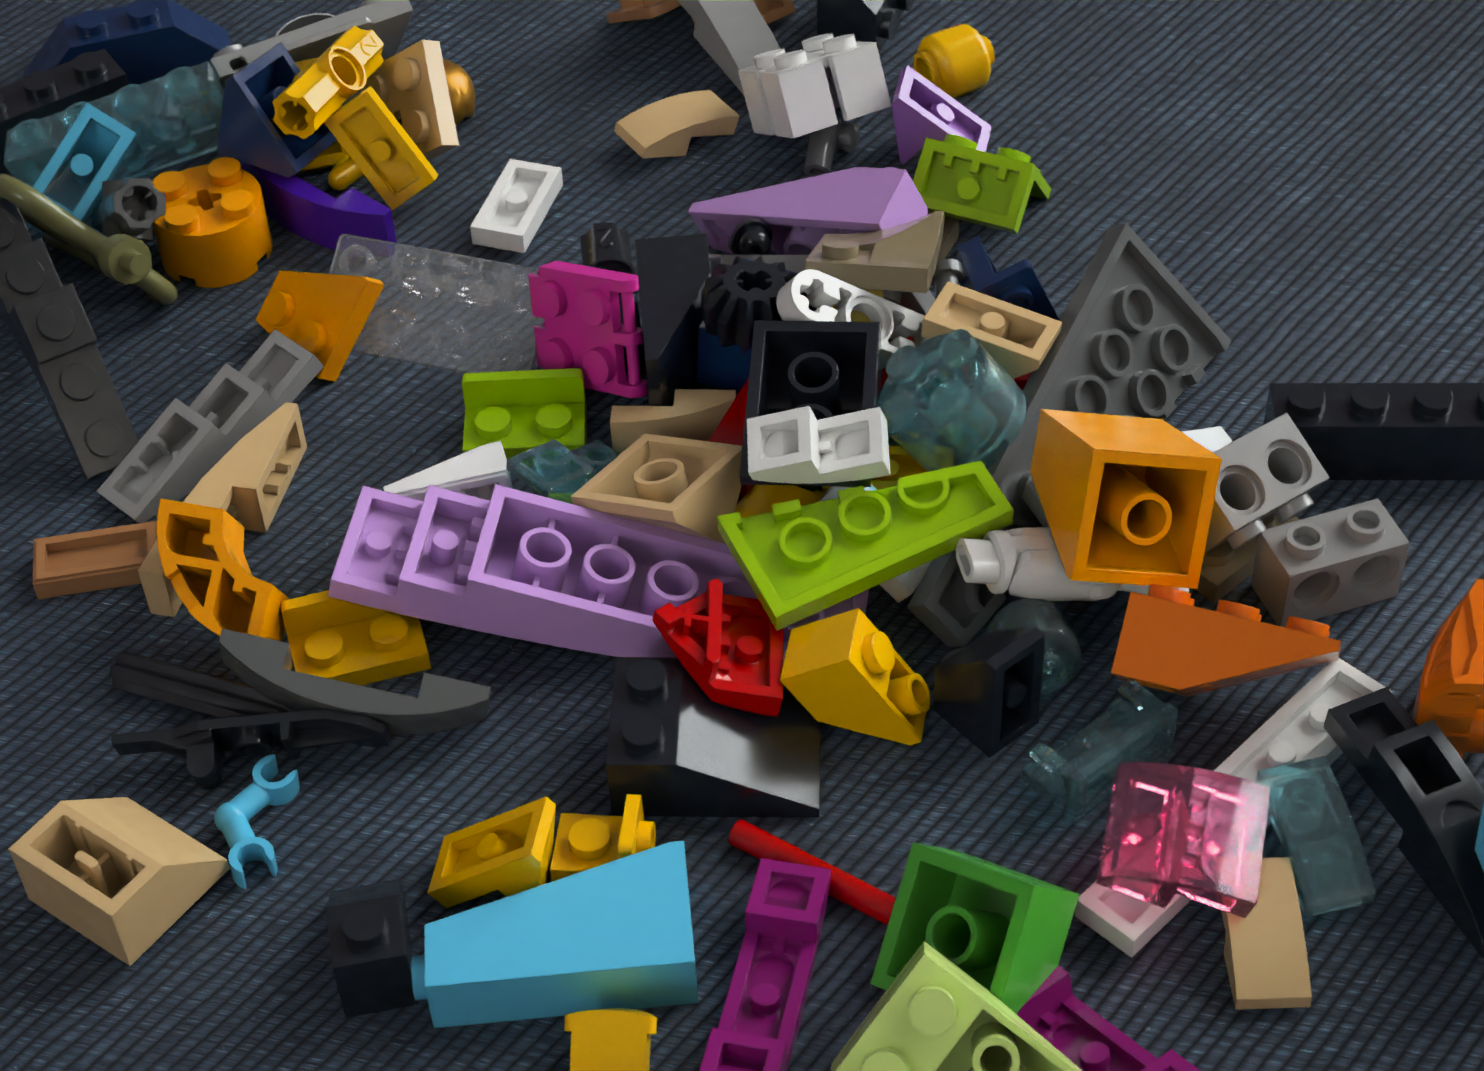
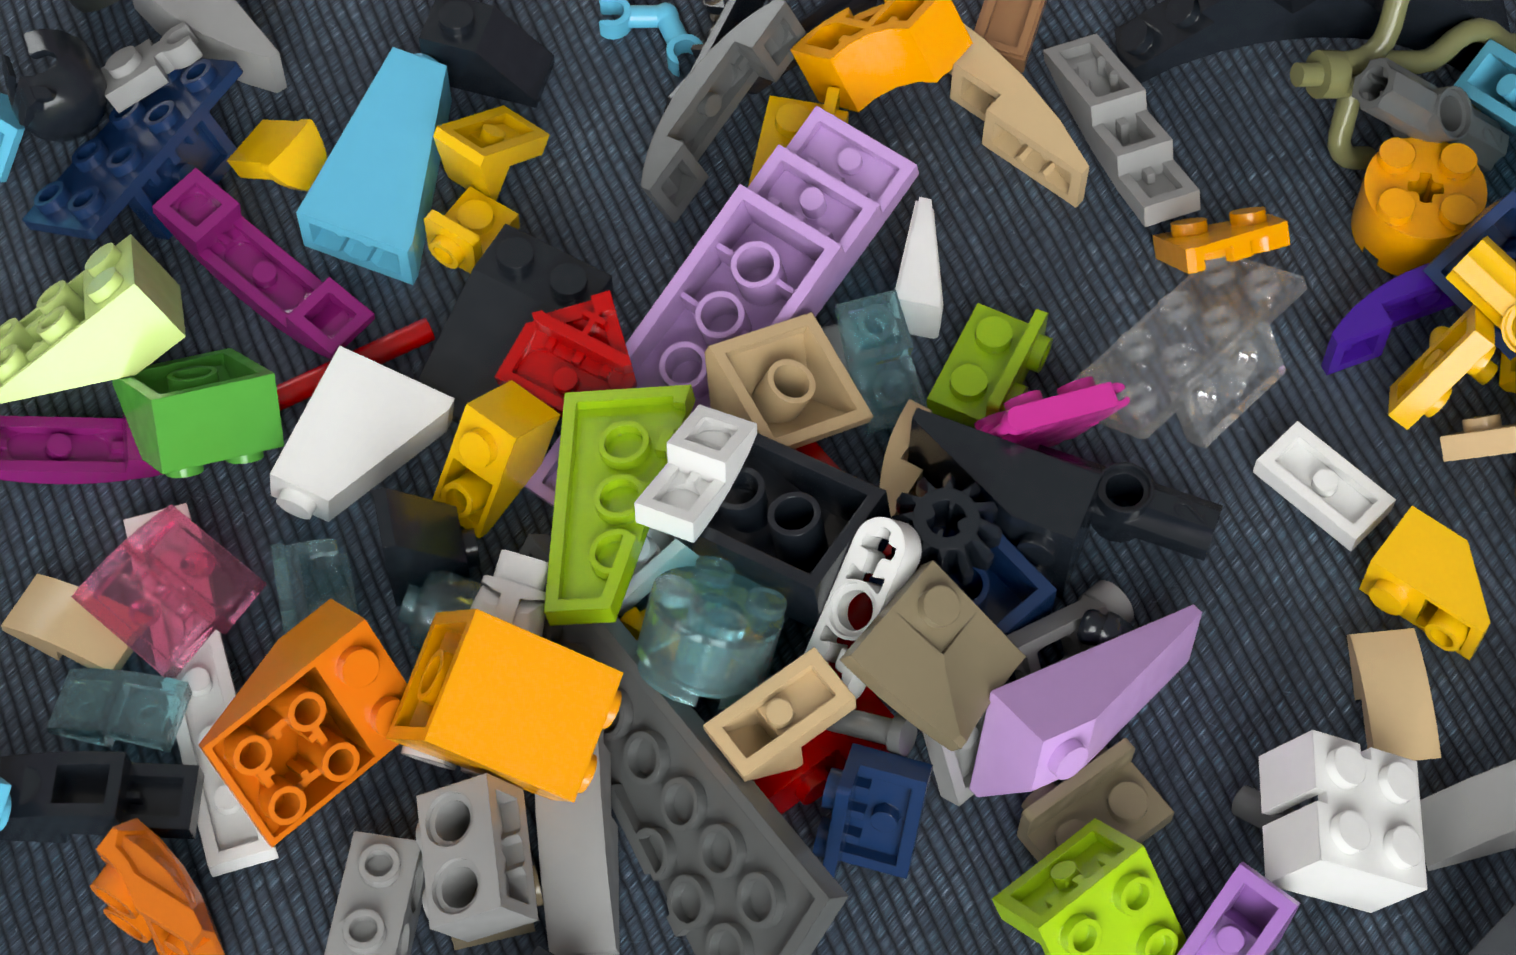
camera: 115 degrees right, 15 degrees up
none -> white slope [270,345,455,522]
none -> yellow slope [1359,506,1491,661]

